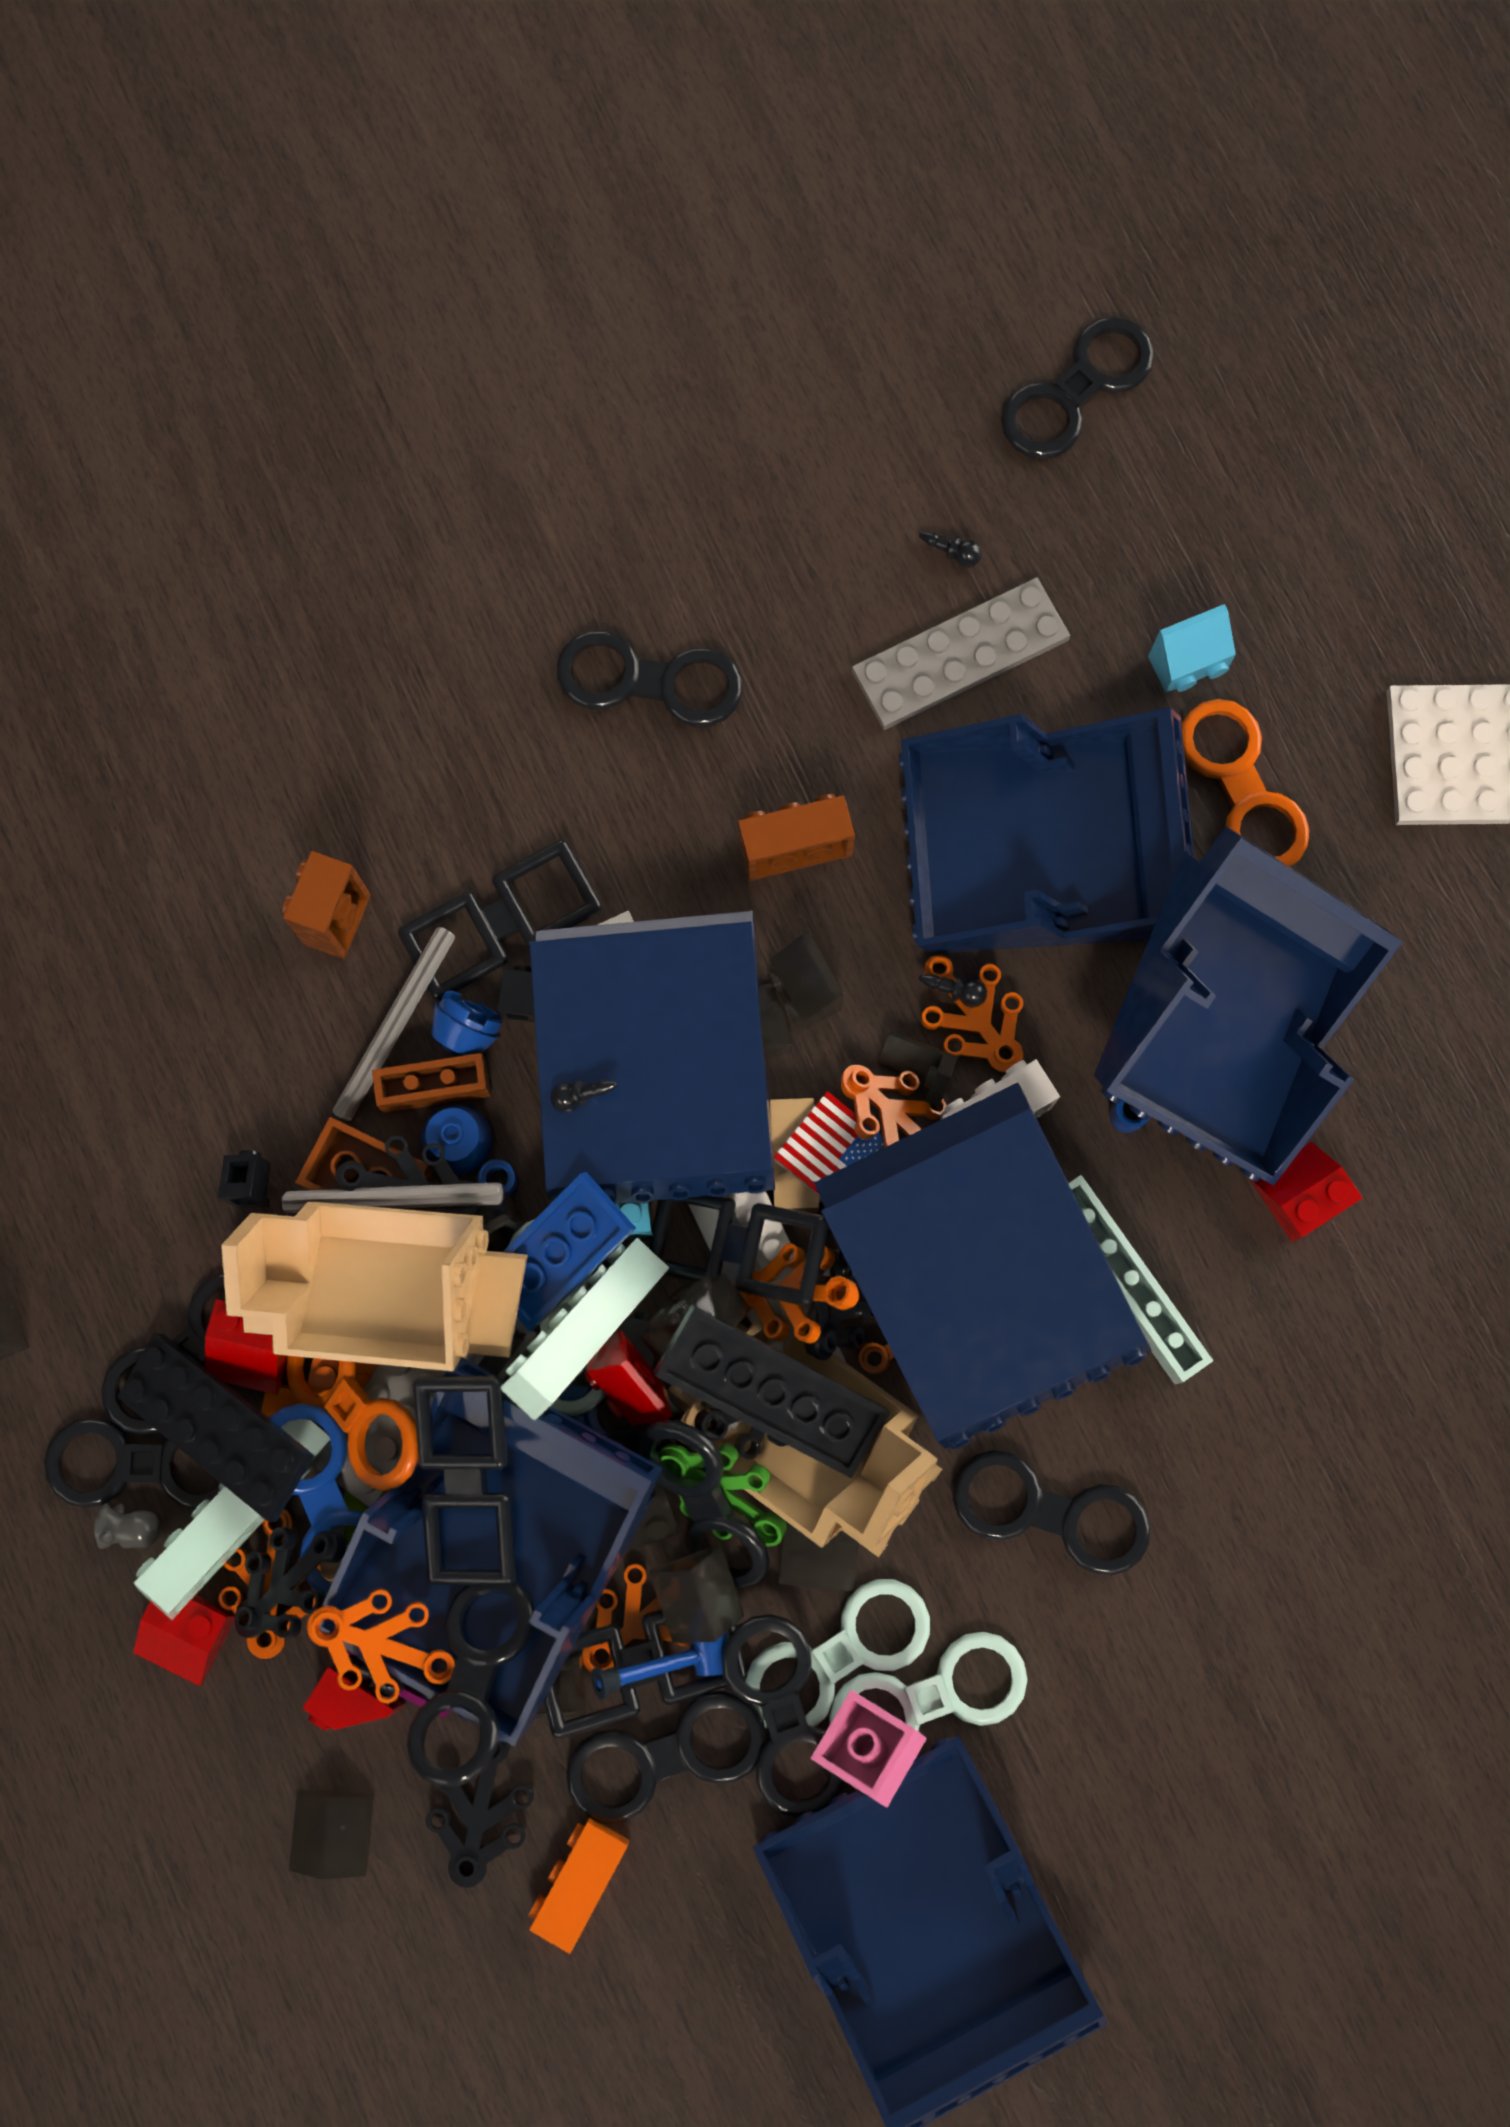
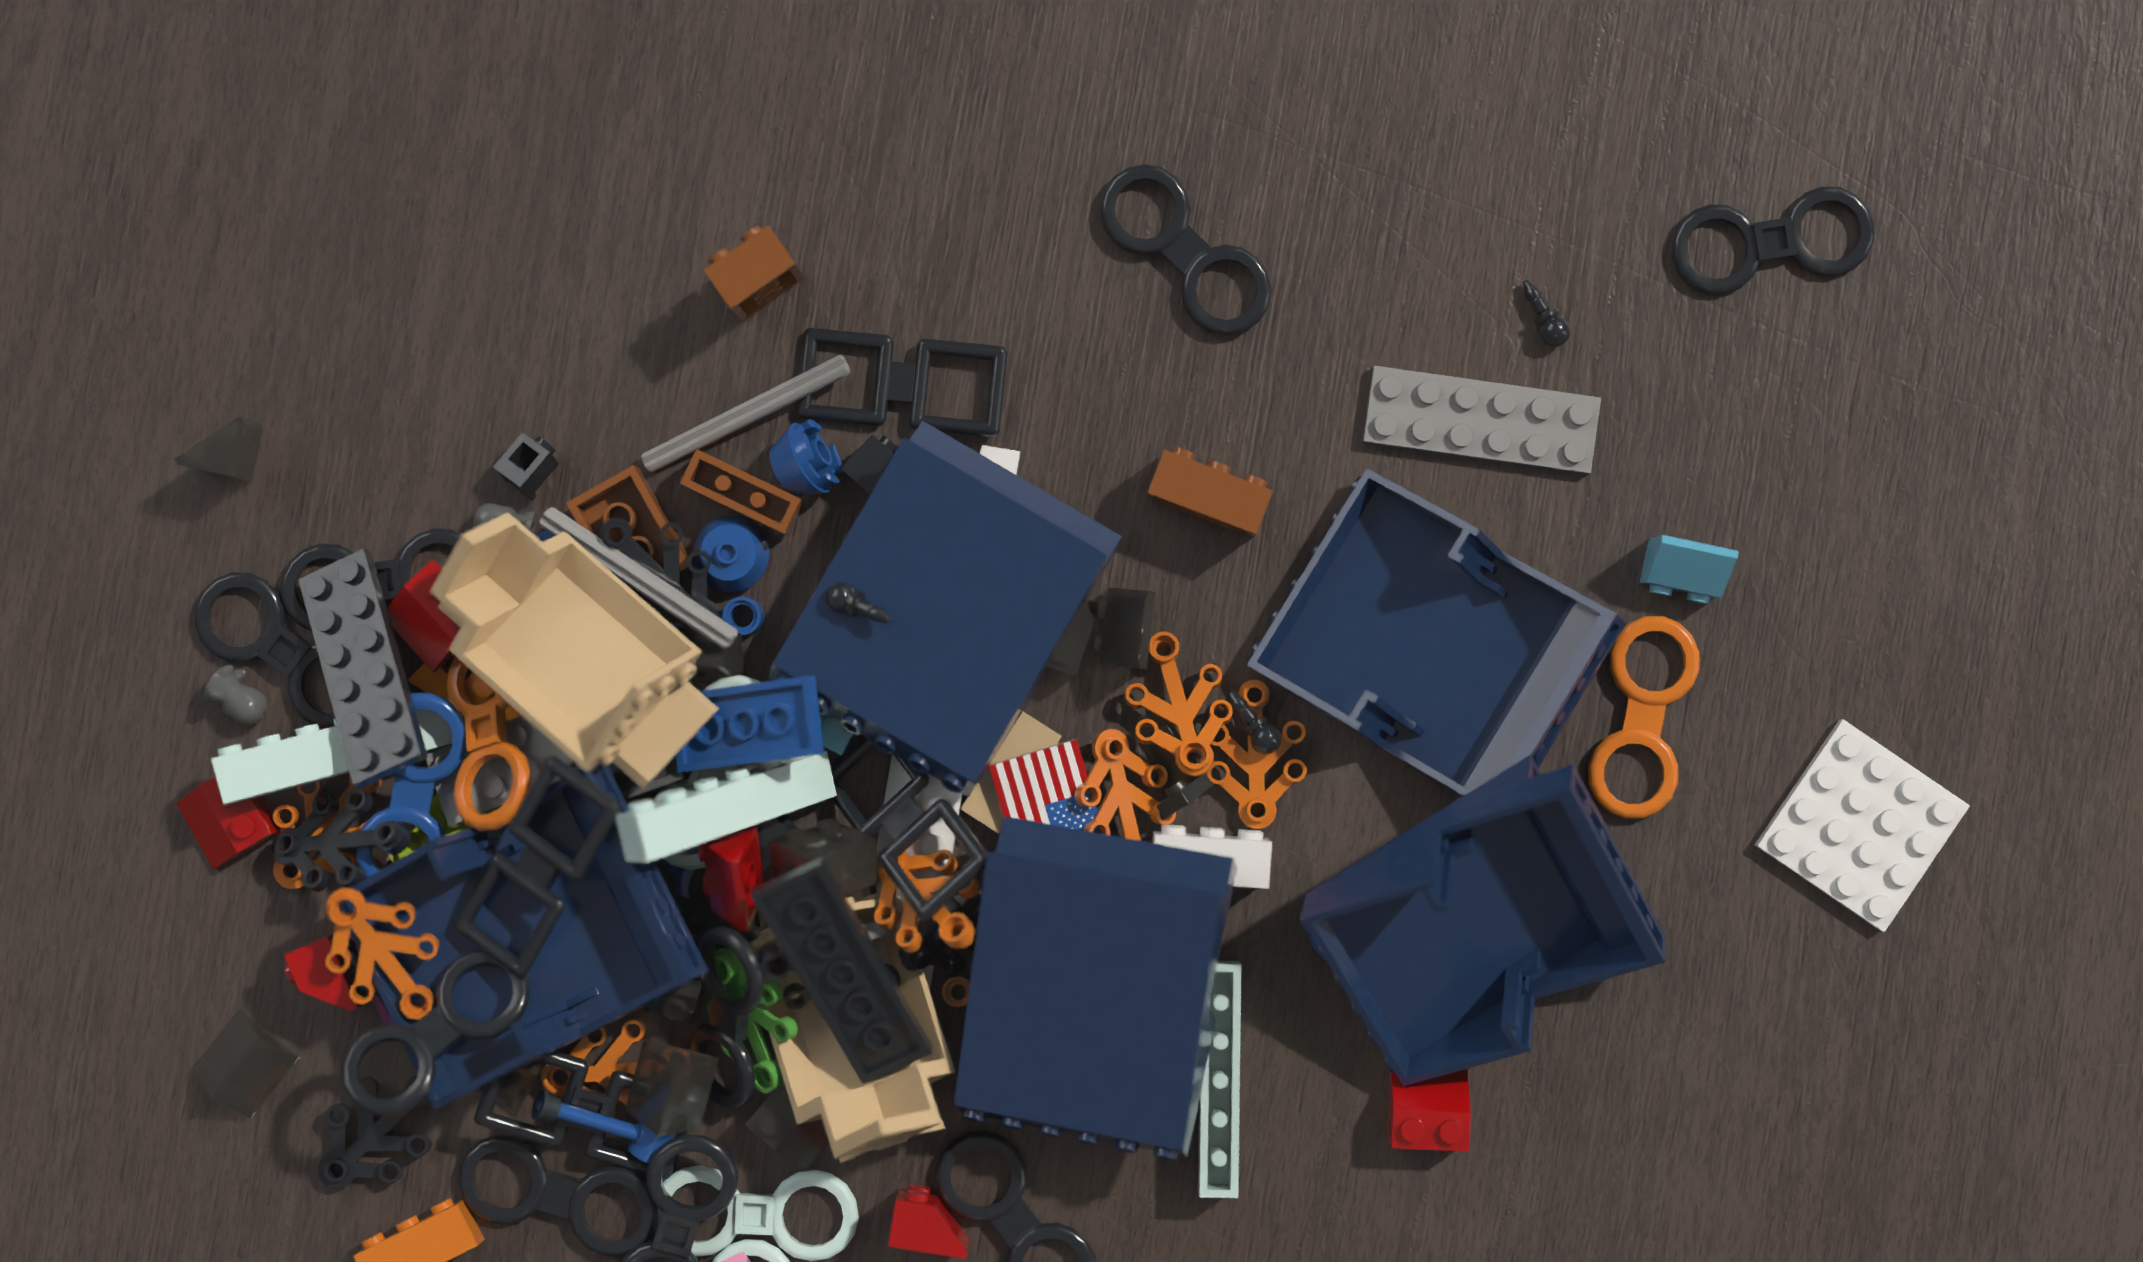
camera: 35 degrees right, 10 degrees up
none -> red slope [888,1184,969,1259]
none -> orange plant [1125,631,1233,777]

